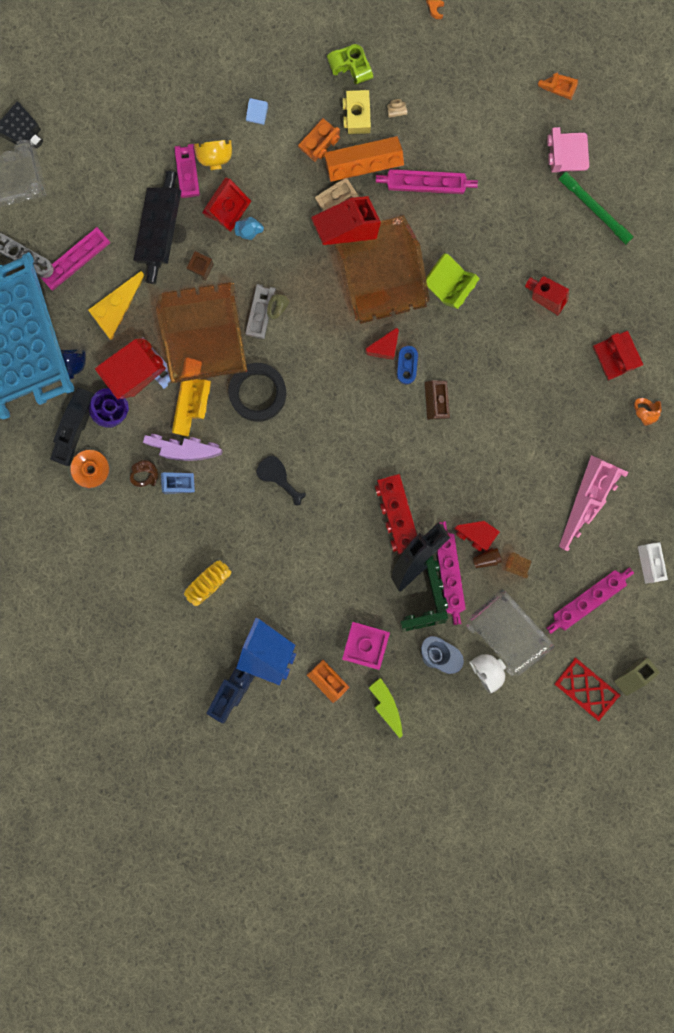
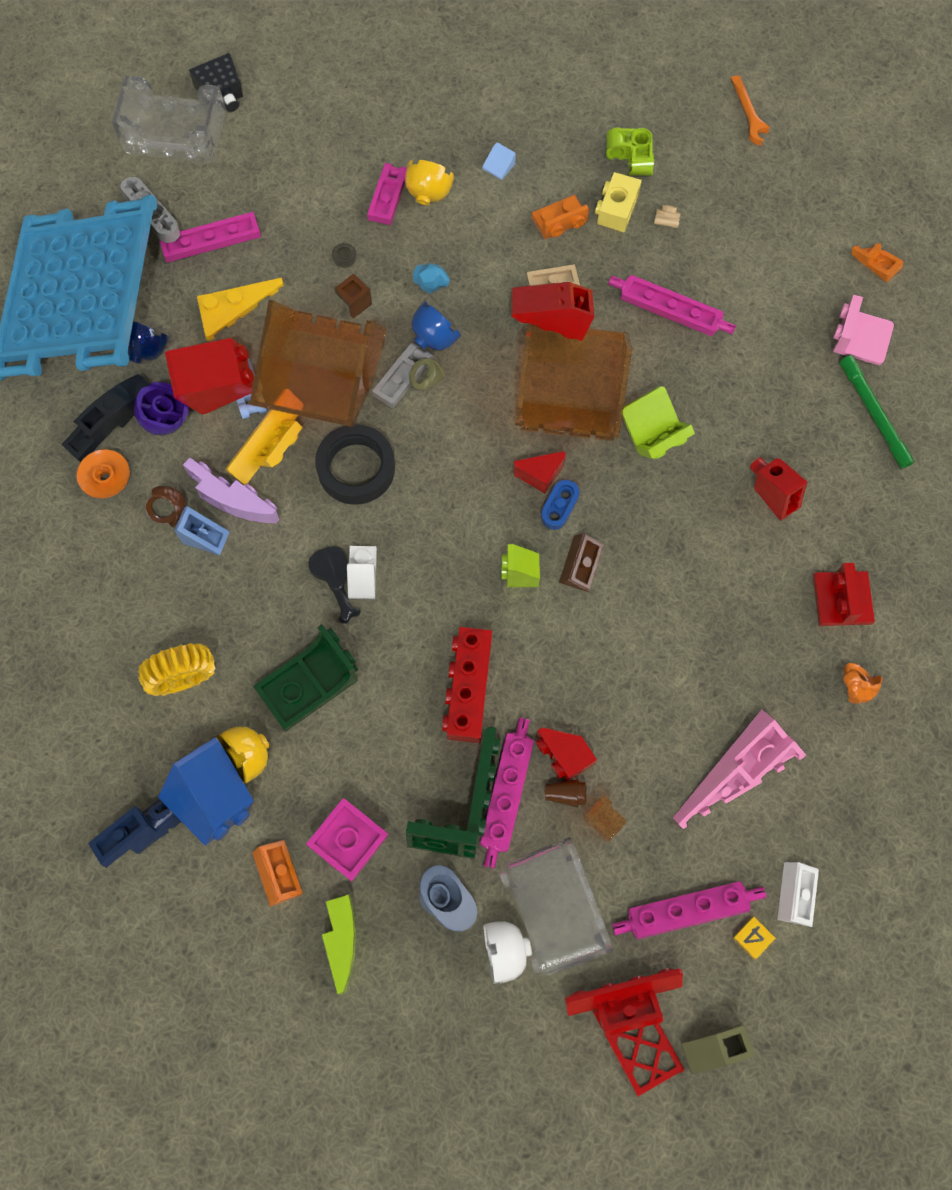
camera: 25 degrees right, 15 degrees down
black plate [133,171,182,284] -> none
red bracket [202,177,251,232] -> none
orange brick [324,136,404,182] -> none
black slope [391,523,450,592] -> none
none -> yellow cylinder [216,726,269,784]
none -> dark green bracket [253,624,358,732]
none -> white slope [347,546,377,599]
none -> blue cylinder [411,301,461,351]
none -> lime slope [501,544,540,587]
none -> red bracket [565,968,683,1037]
none -> yellow tile [733,917,776,960]

